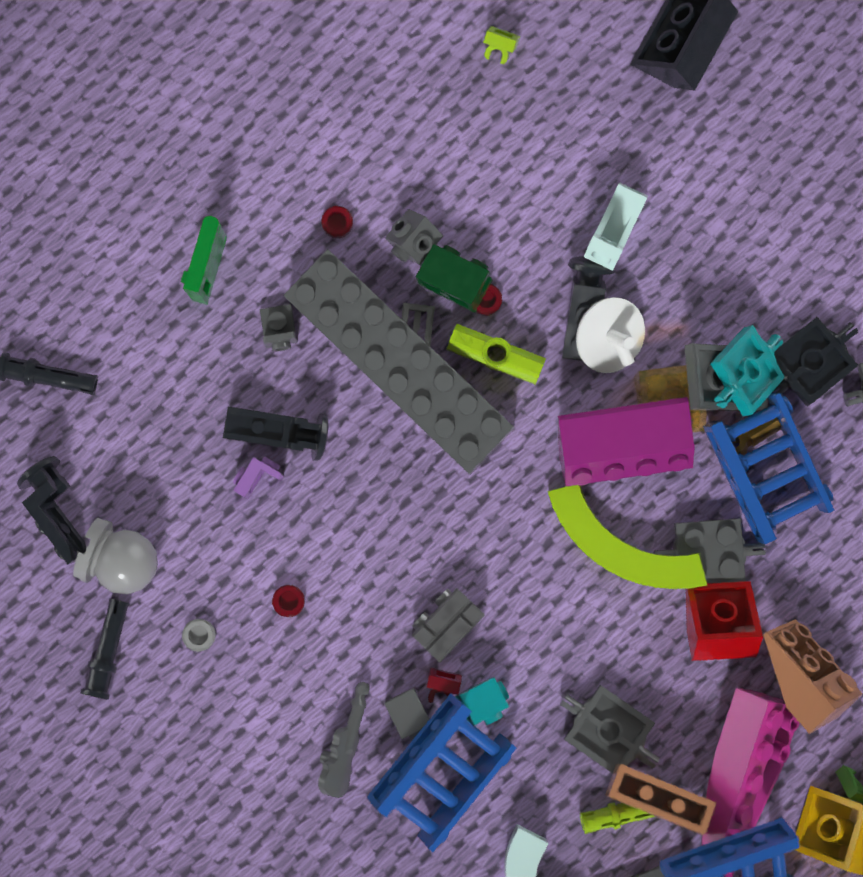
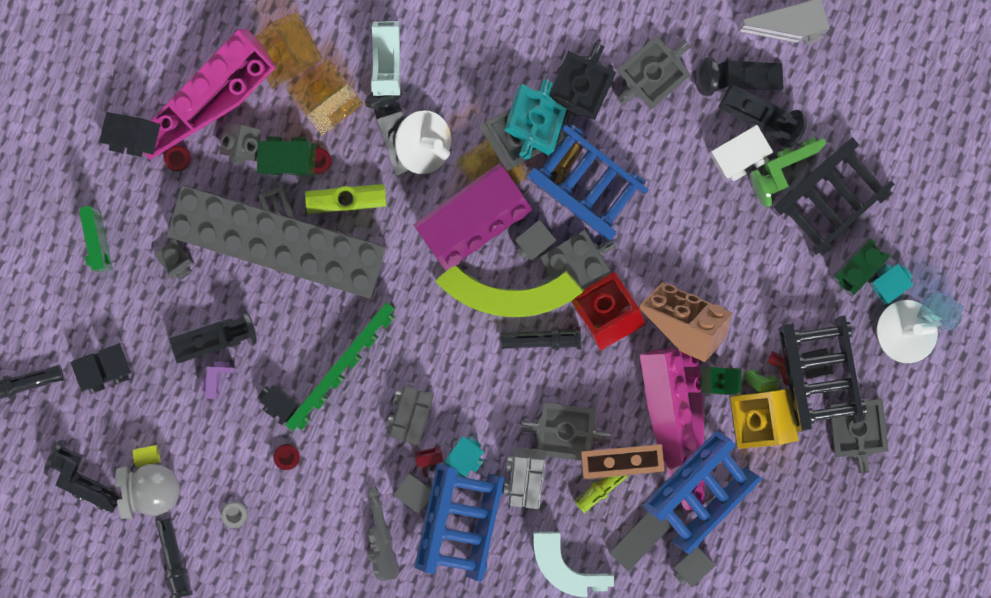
camera: 30 degrees left, 5 degrees up
none -> black piece [70,343,135,394]
none -> black piece [99,112,161,157]
none -> neon yellow hinge [133,445,161,468]
none -> dark pink wedge [144,29,276,160]
none -> clear yellow slope [255,13,323,89]
none -> black brick [257,385,300,425]
none -> green plate [285,302,396,432]
none -> clear yellow slope [287,59,364,136]
none -> black pin [501,326,581,351]
none -> flat silver brick [503,447,546,509]
none -> dark grey brick [514,220,556,261]
none -> dark green bracket [700,367,741,395]

